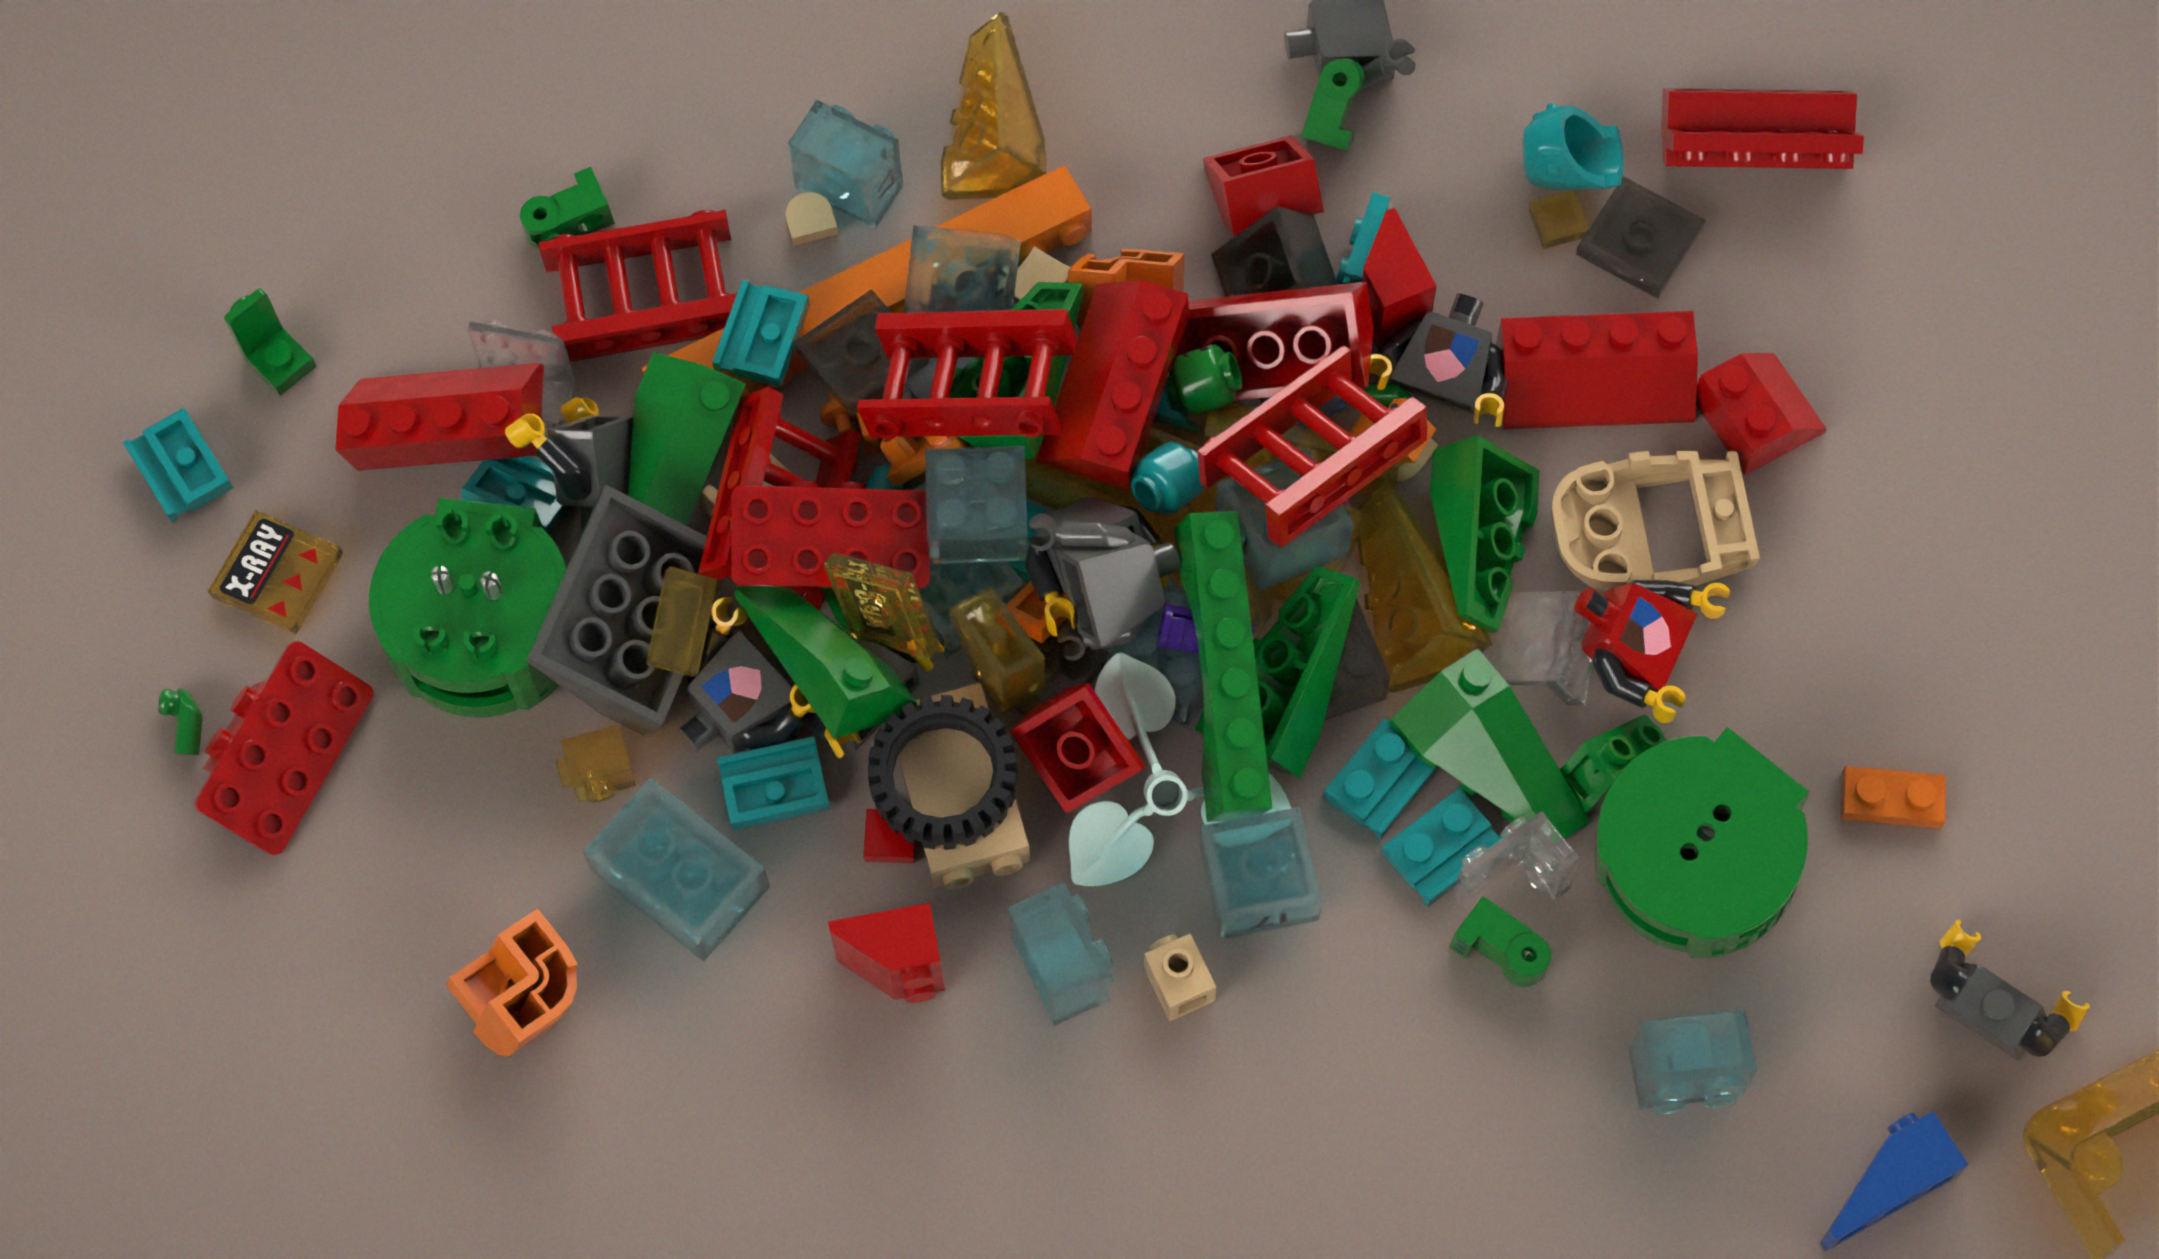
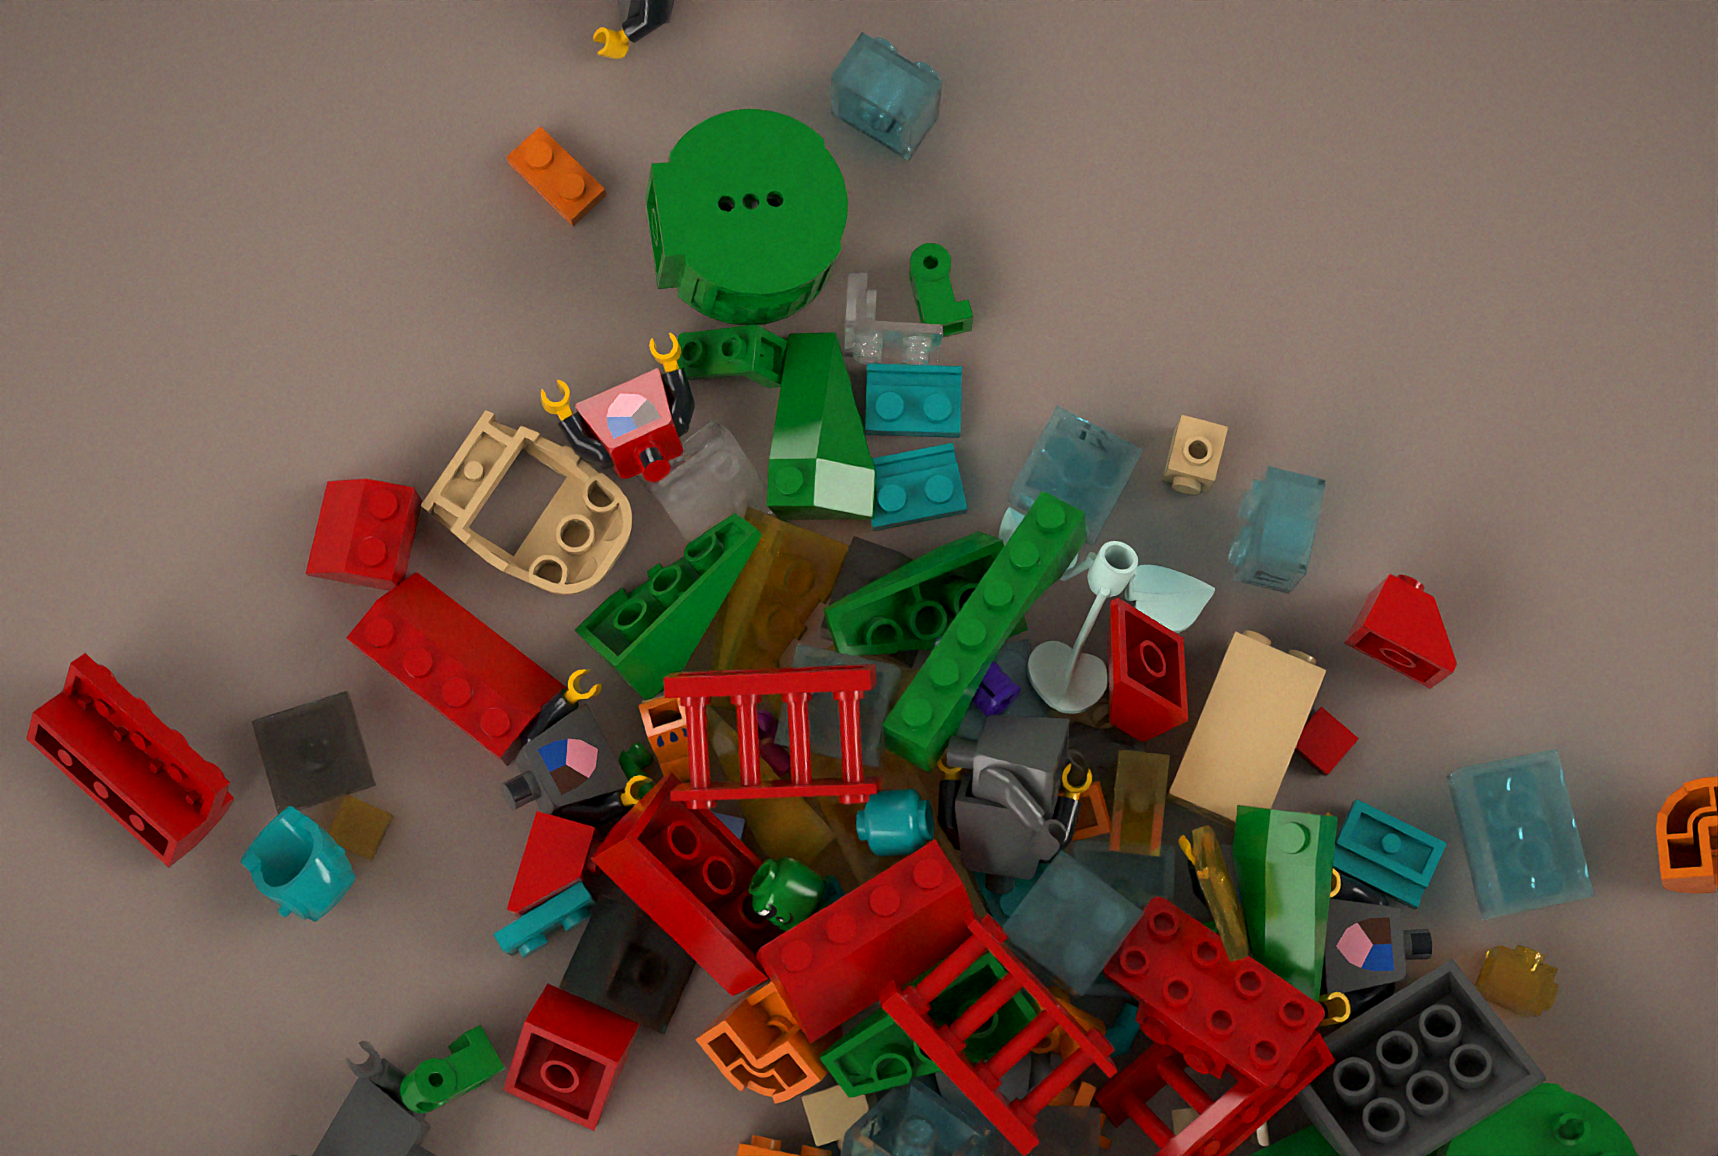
camera: 145 degrees left, 10 degrees up
clear yellow tile [646,567,717,677] -> none
black tyre [868,695,1018,850] -> none

